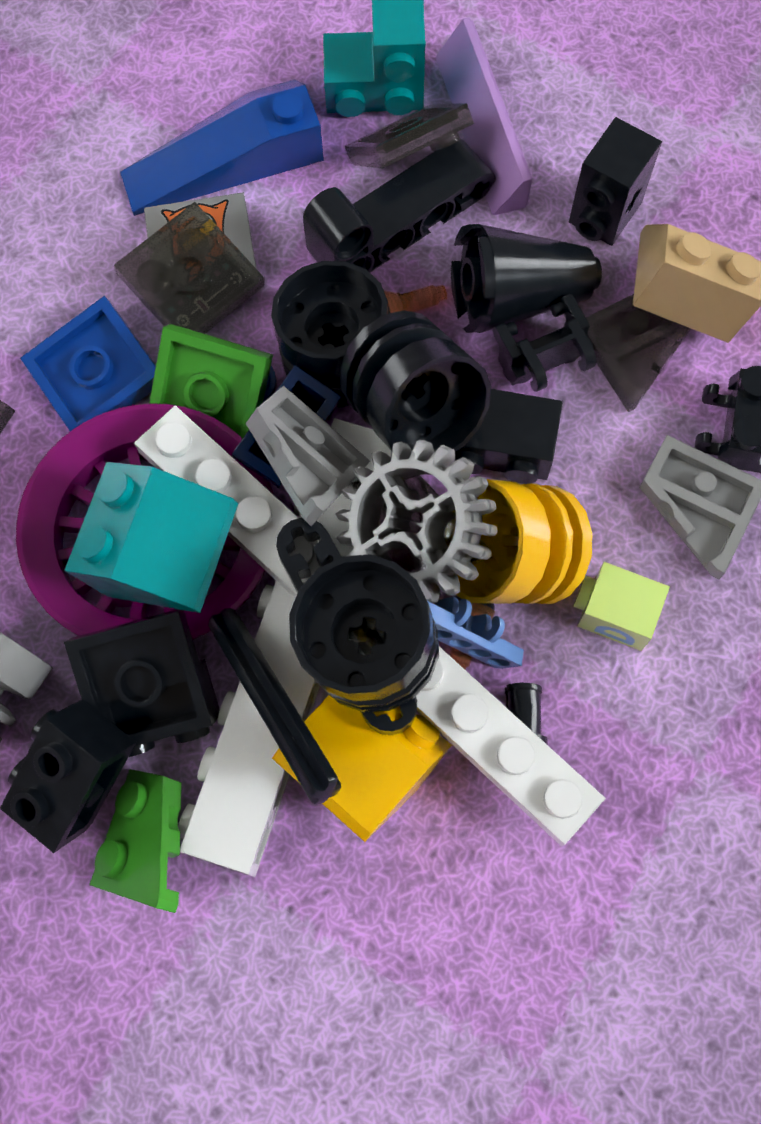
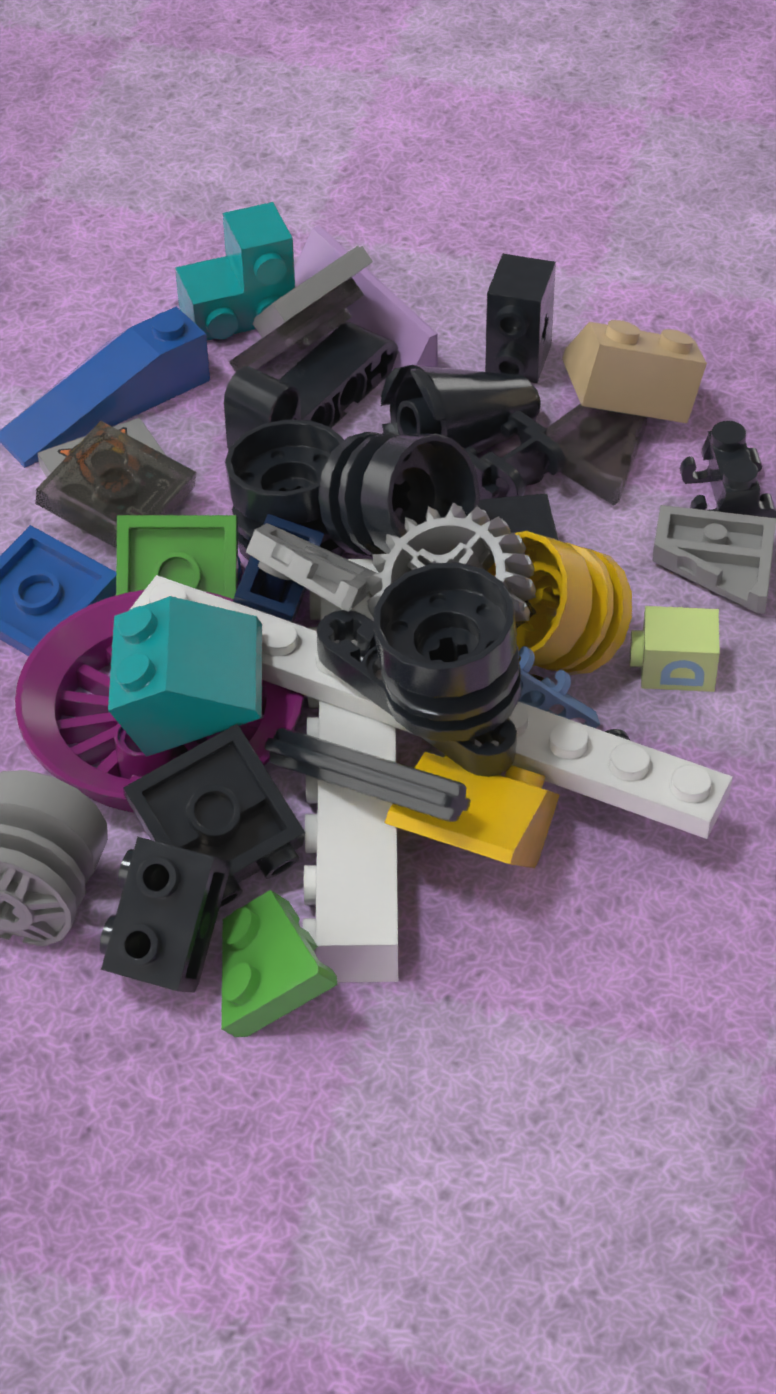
camera: 20 degrees left, 25 degrees down
none -> light grey tile [252,245,373,338]

